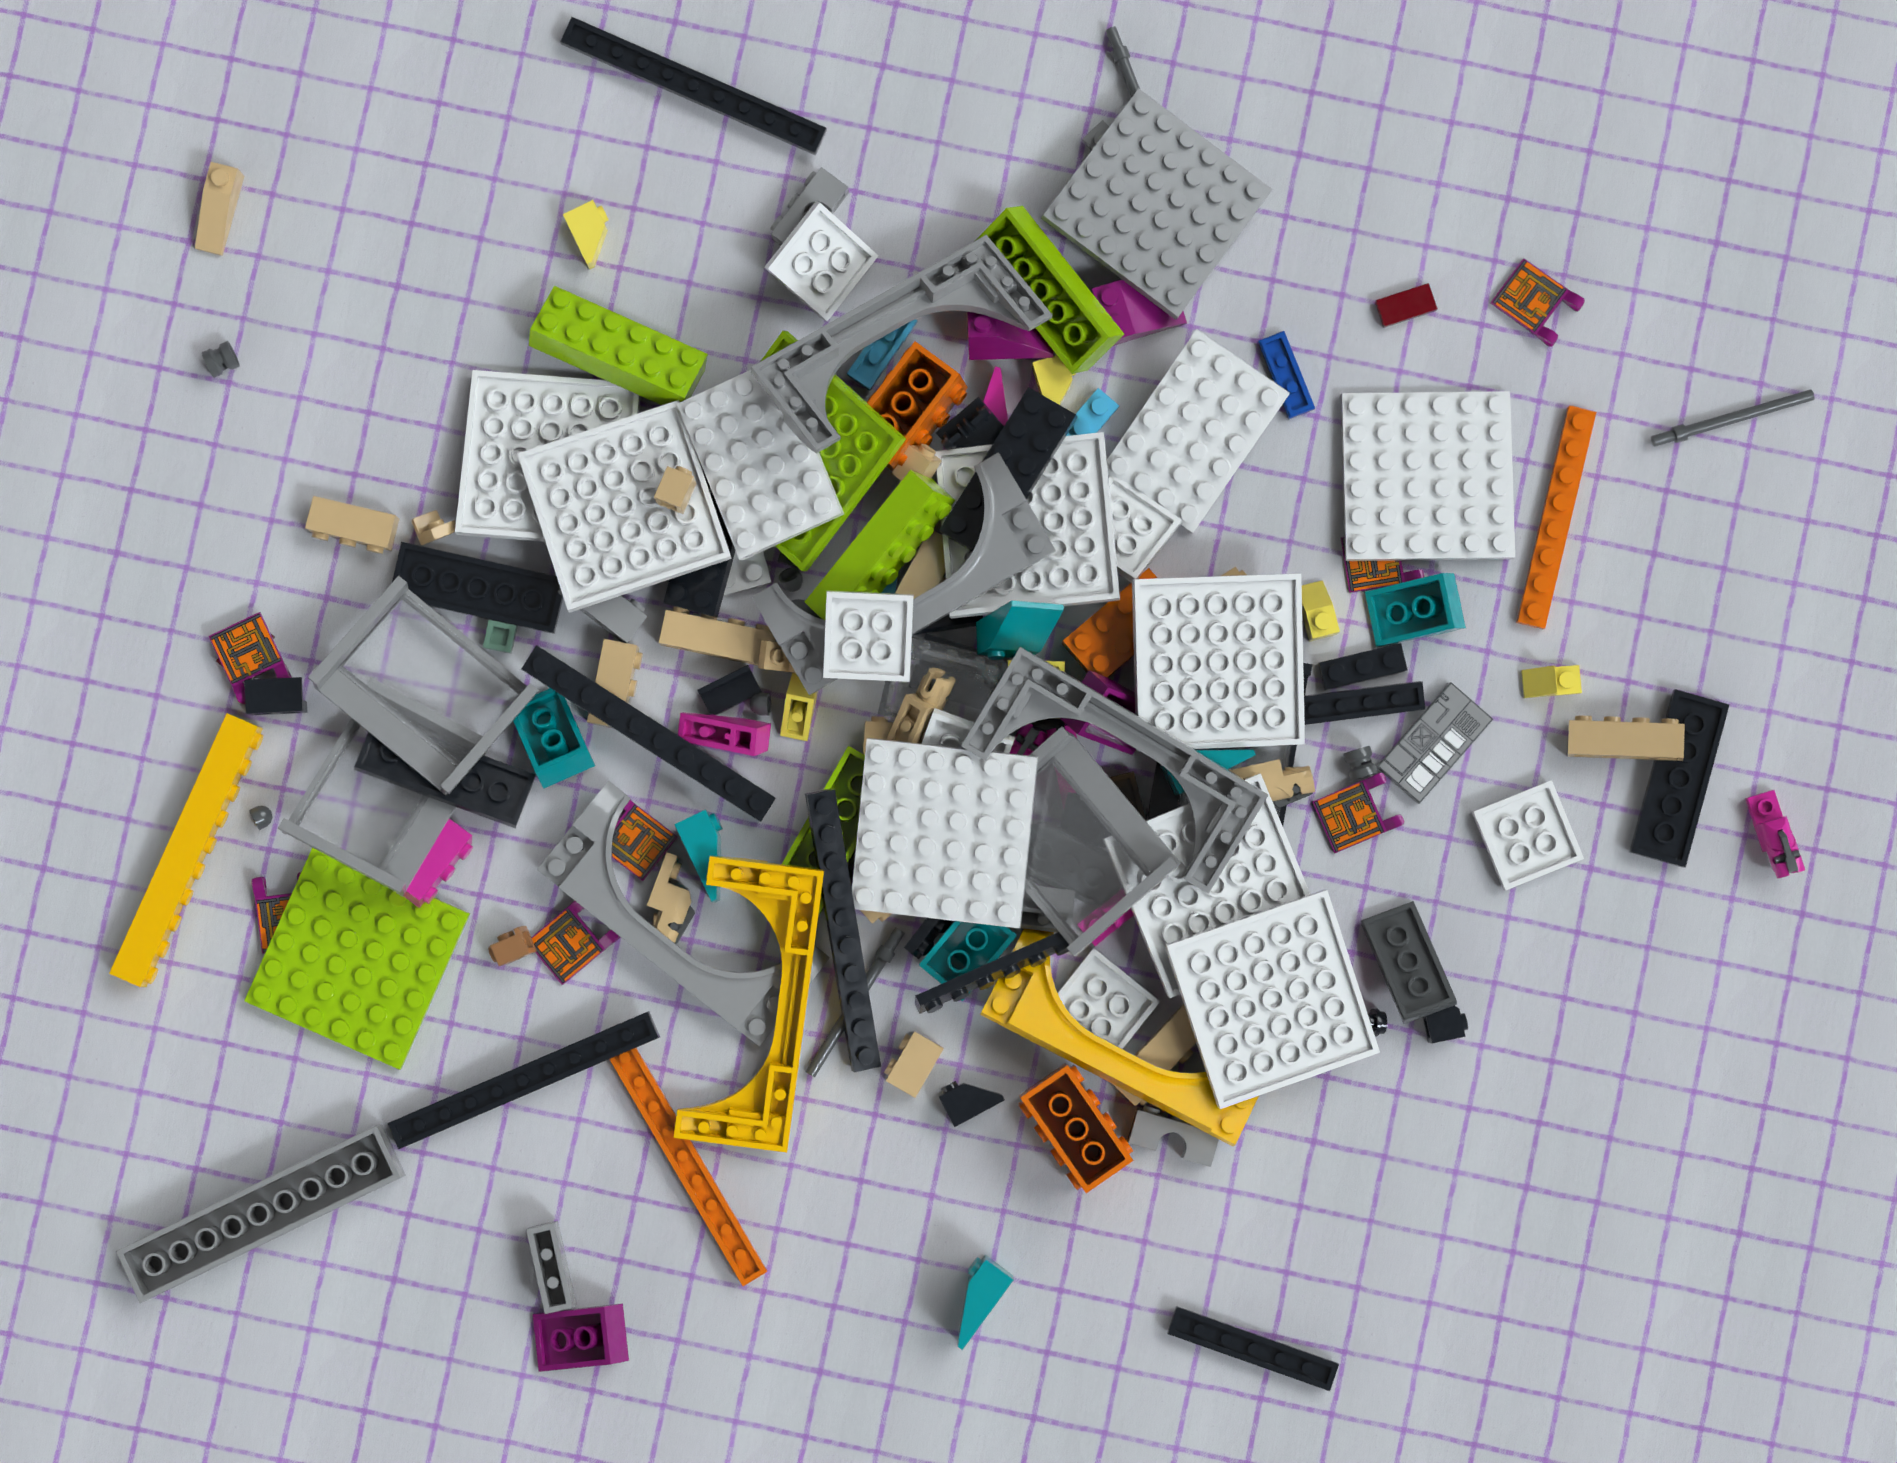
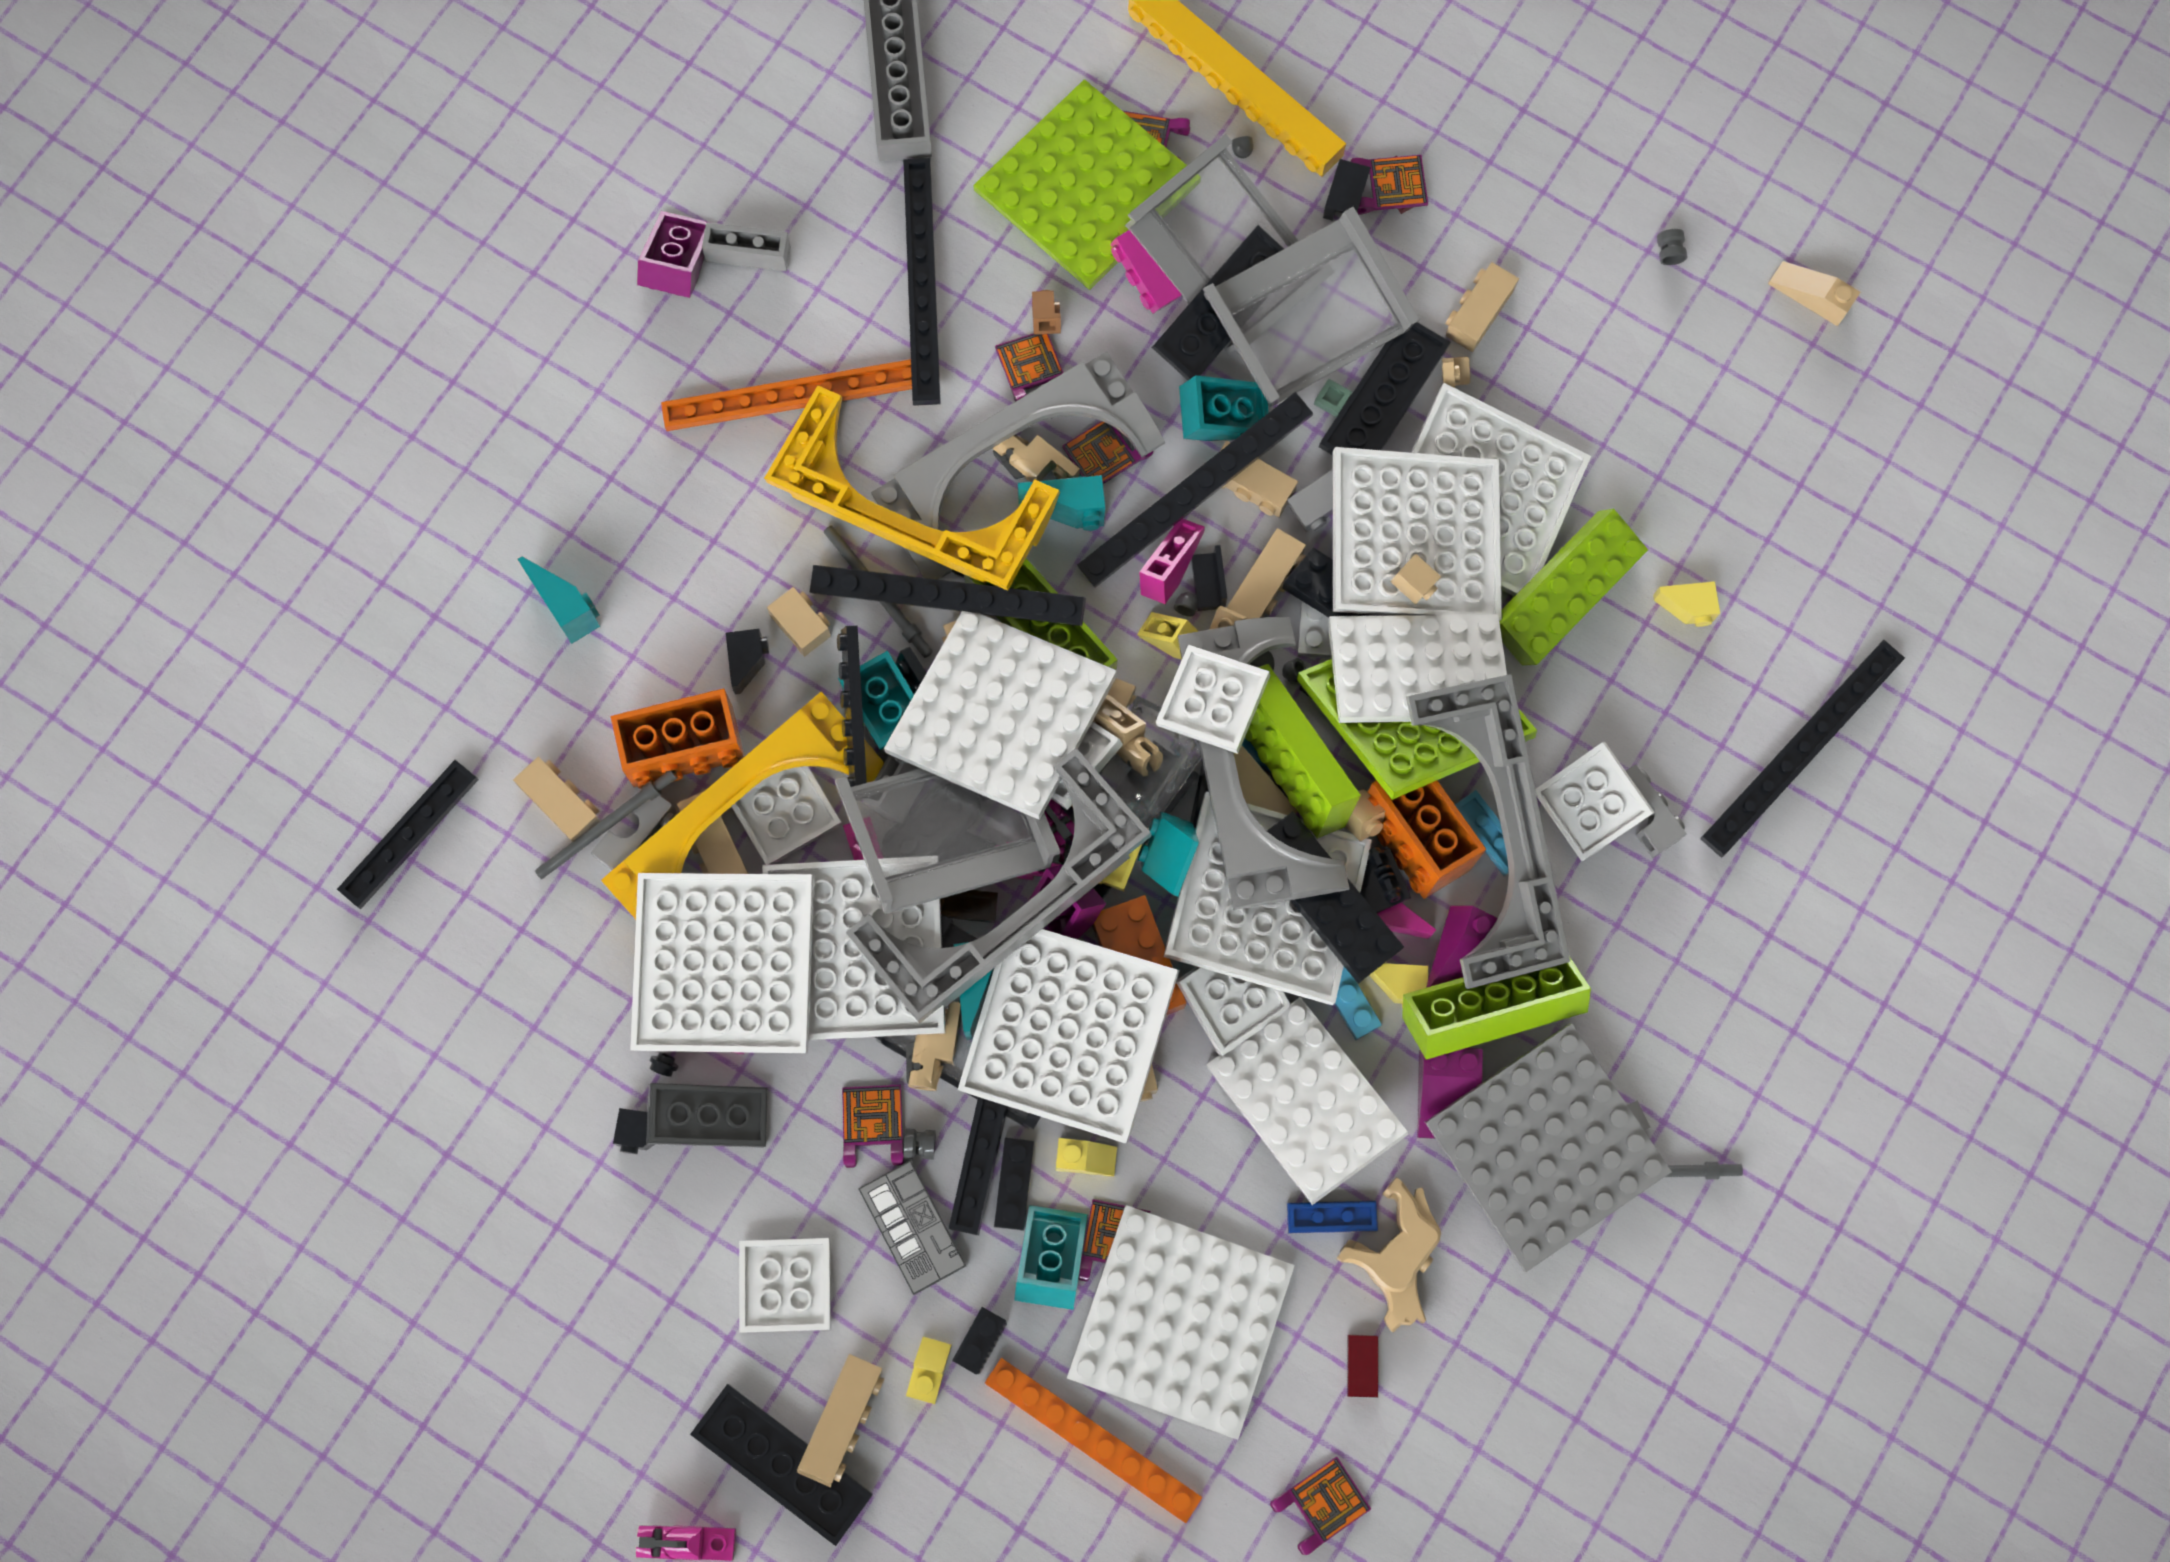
camera: 110 degrees right, 10 degrees down
none -> tan brick [513,756,600,842]
none -> dark grey bar [535,770,678,879]
none -> black brick [952,1307,1007,1375]
none -> tan animal [1336,1177,1441,1332]

